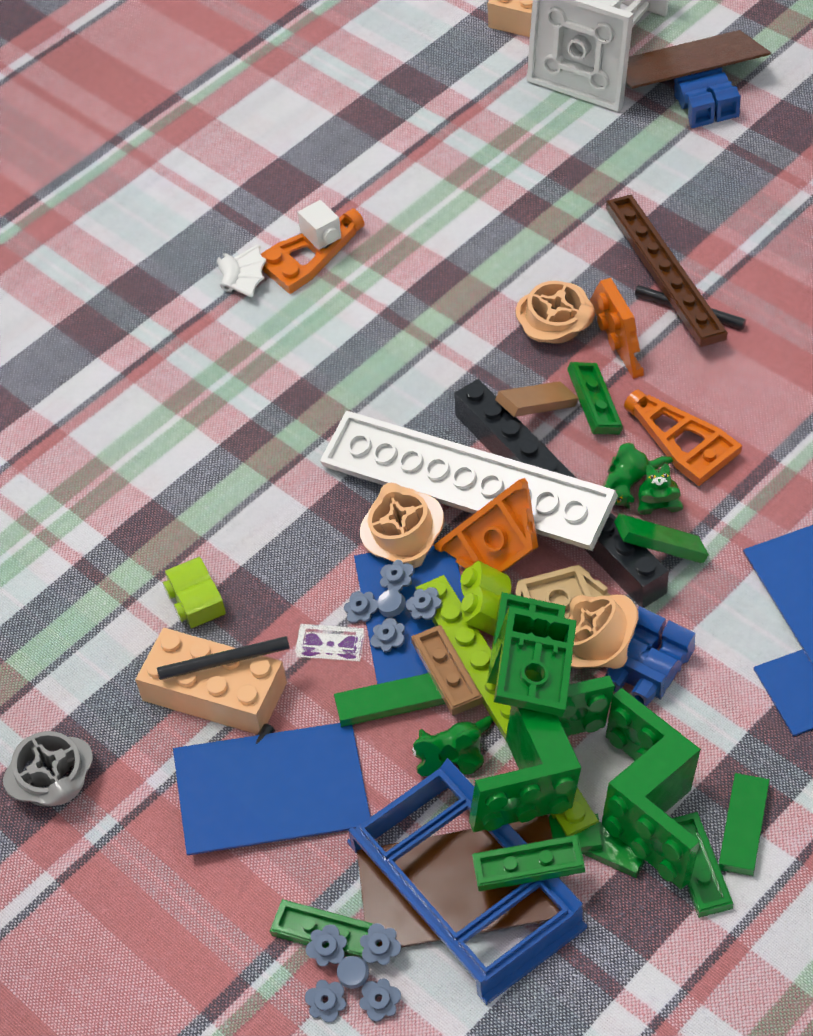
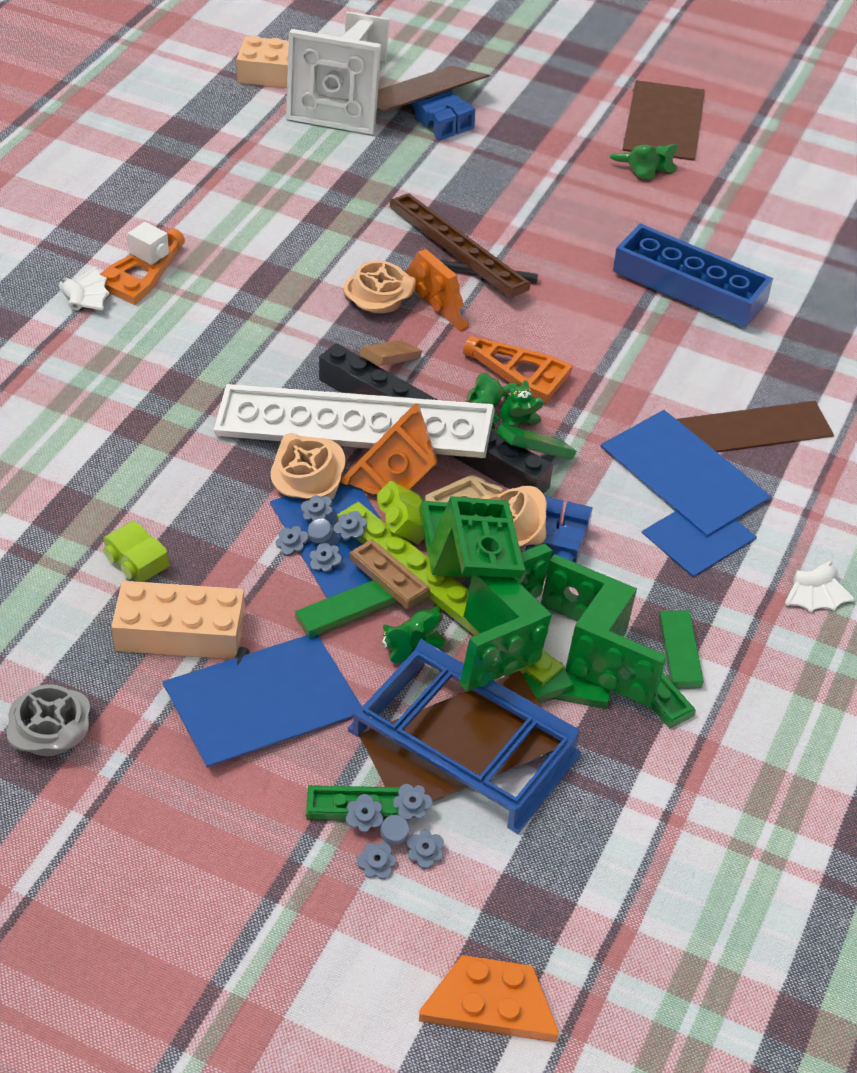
camera: 25 degrees left, 5 degrees down
black bar [157,636,290,680] -> none
clear tile [295,624,365,661] -> none
green tile [472,835,585,892] -> none
green tile [567,362,623,435] -> none

